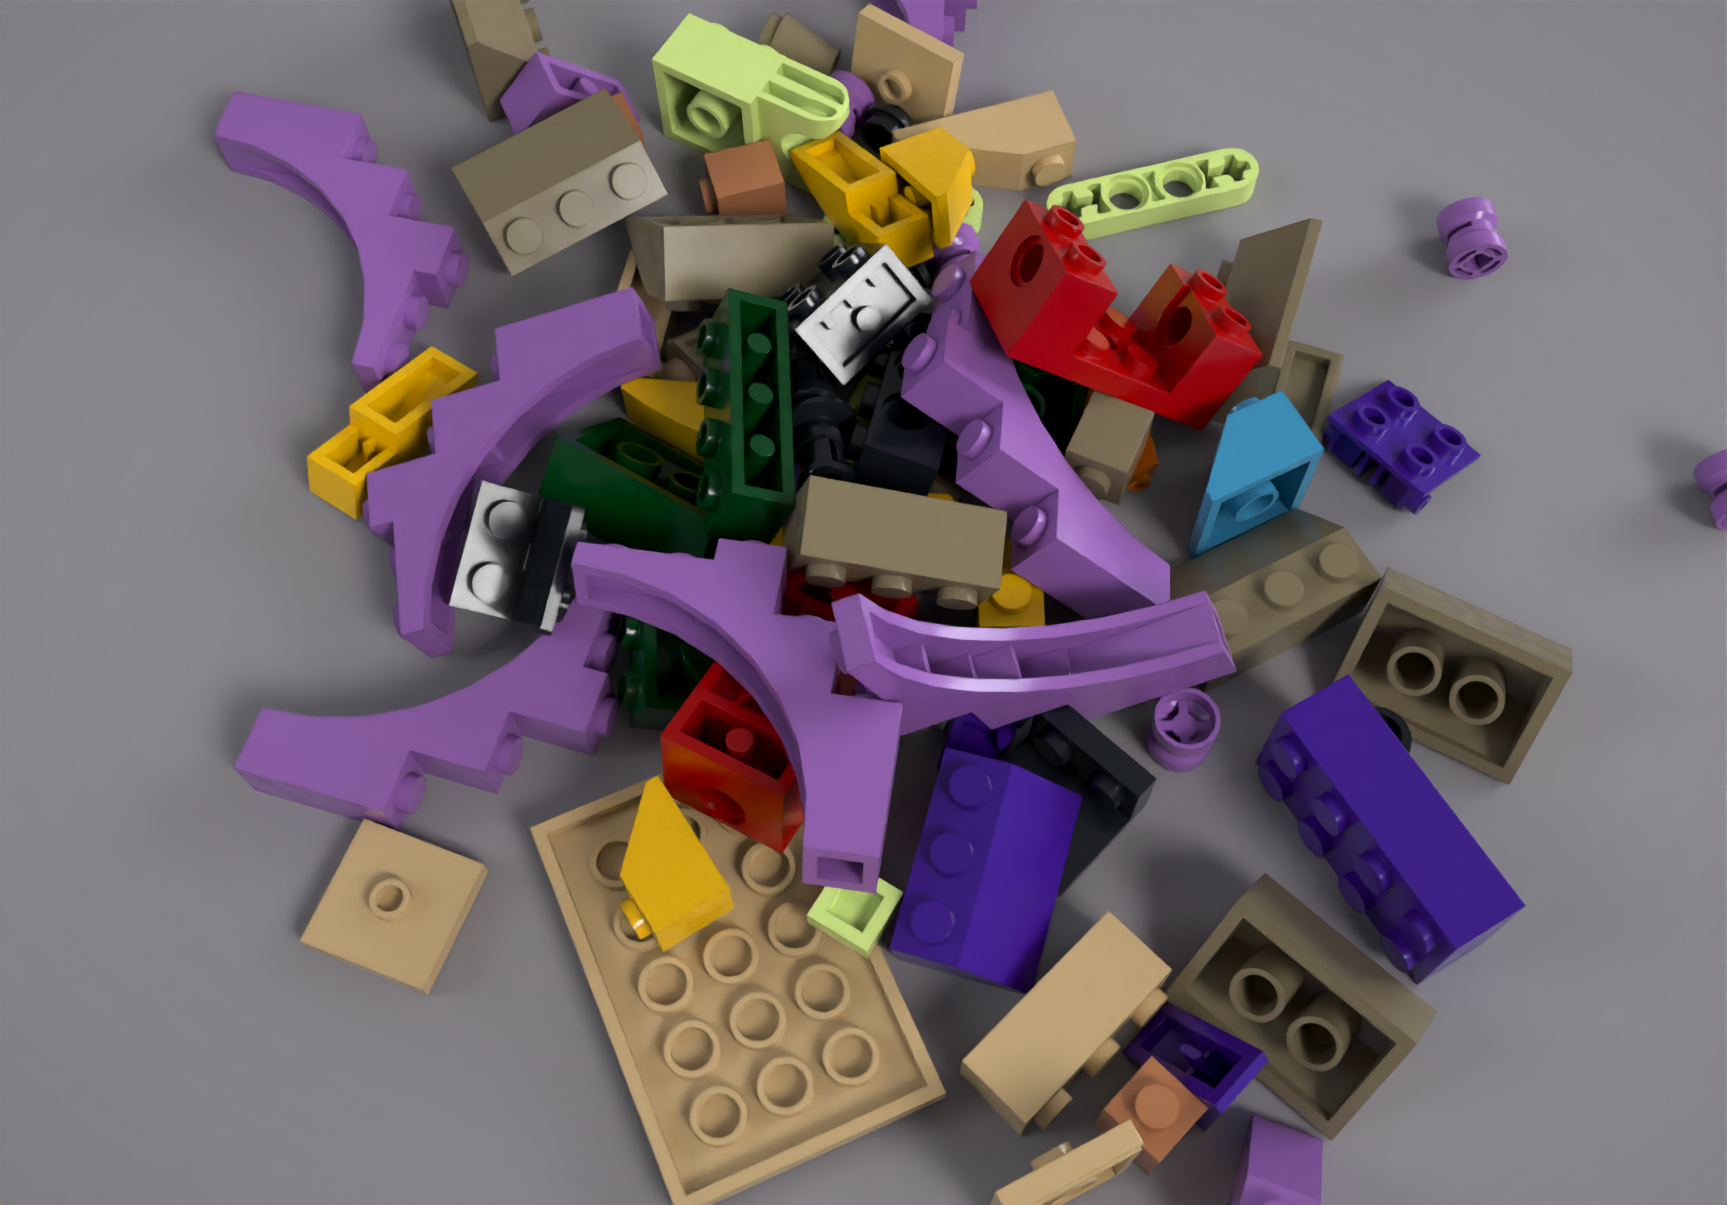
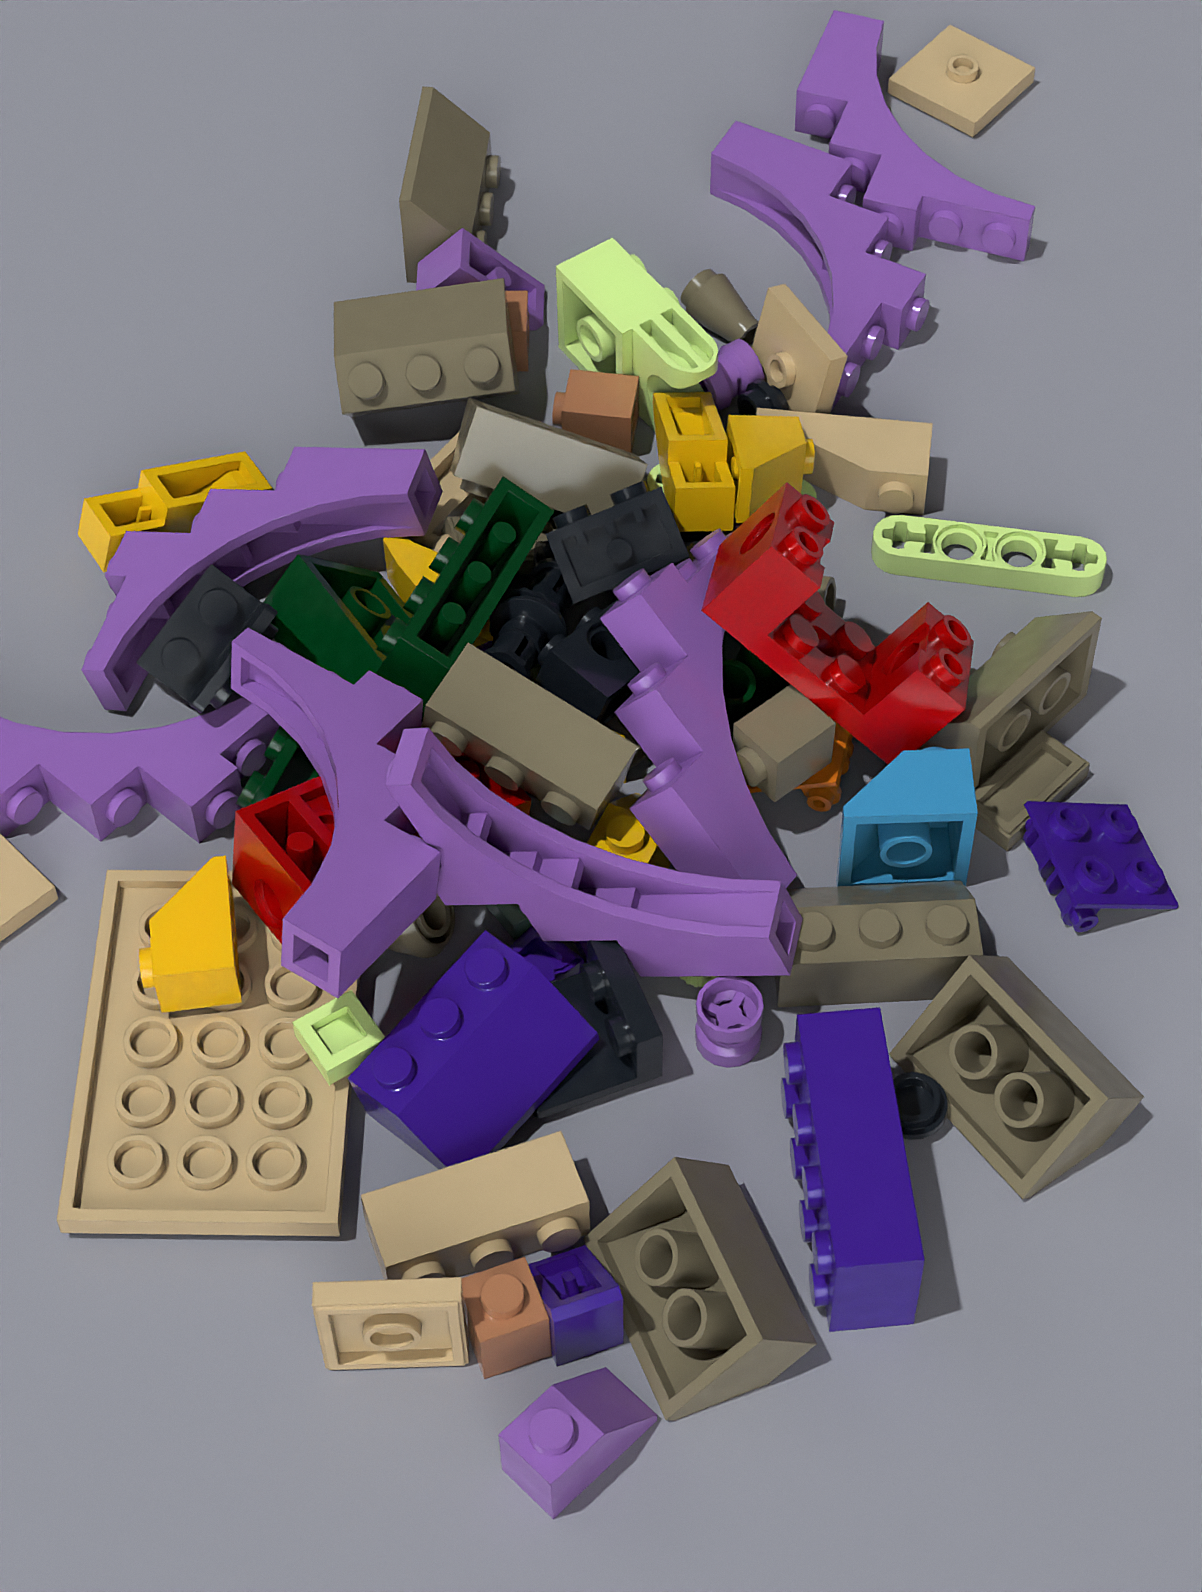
camera: 25 degrees right, 10 degrees down
medium lavender arch [213,91,469,394] -> none

